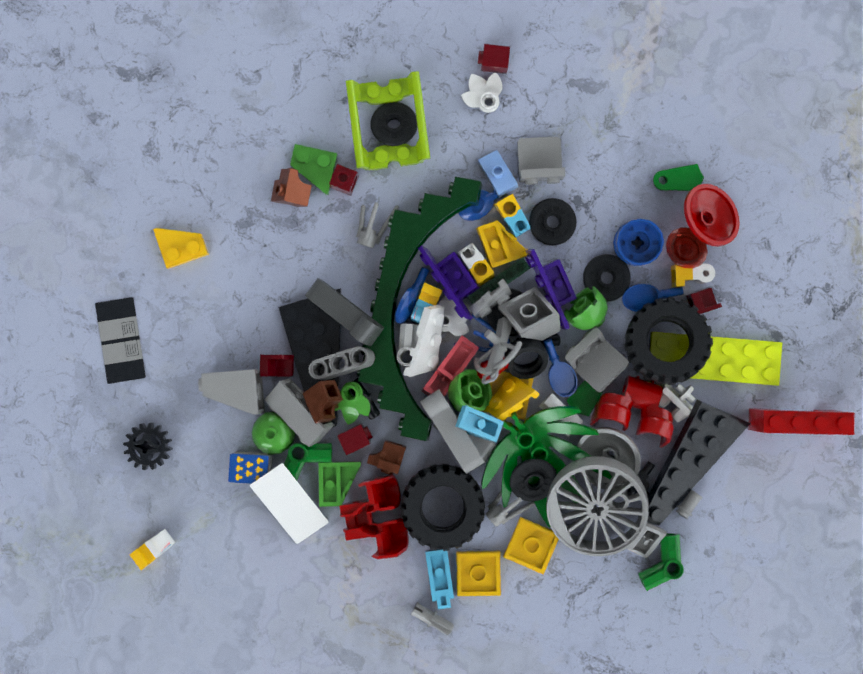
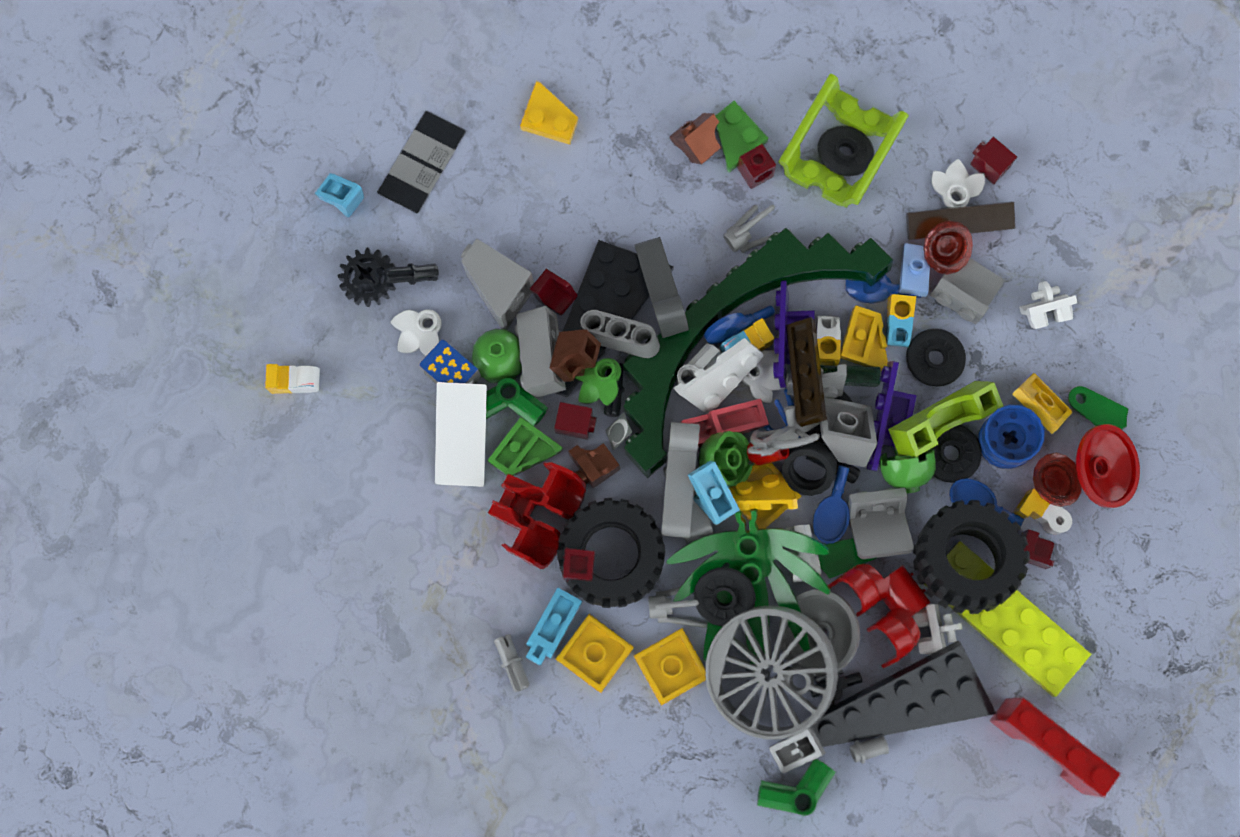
camera: 40 degrees right, 10 degrees down
none -> medium azure slope [314,173,364,218]
none -> black axle [384,263,439,285]
none -> white plate [391,310,442,356]
none -> dark red panel [563,548,595,581]
none -> light grey sticker [605,413,632,450]
none -> dark brown tile [786,317,827,427]
none -> lime arch [888,381,1004,457]
none -> dark brown tile [906,201,1015,240]
none -> clear red hat [923,221,973,275]
none -> yellow tile [1012,373,1072,434]
none -> white hips [1020,281,1077,329]

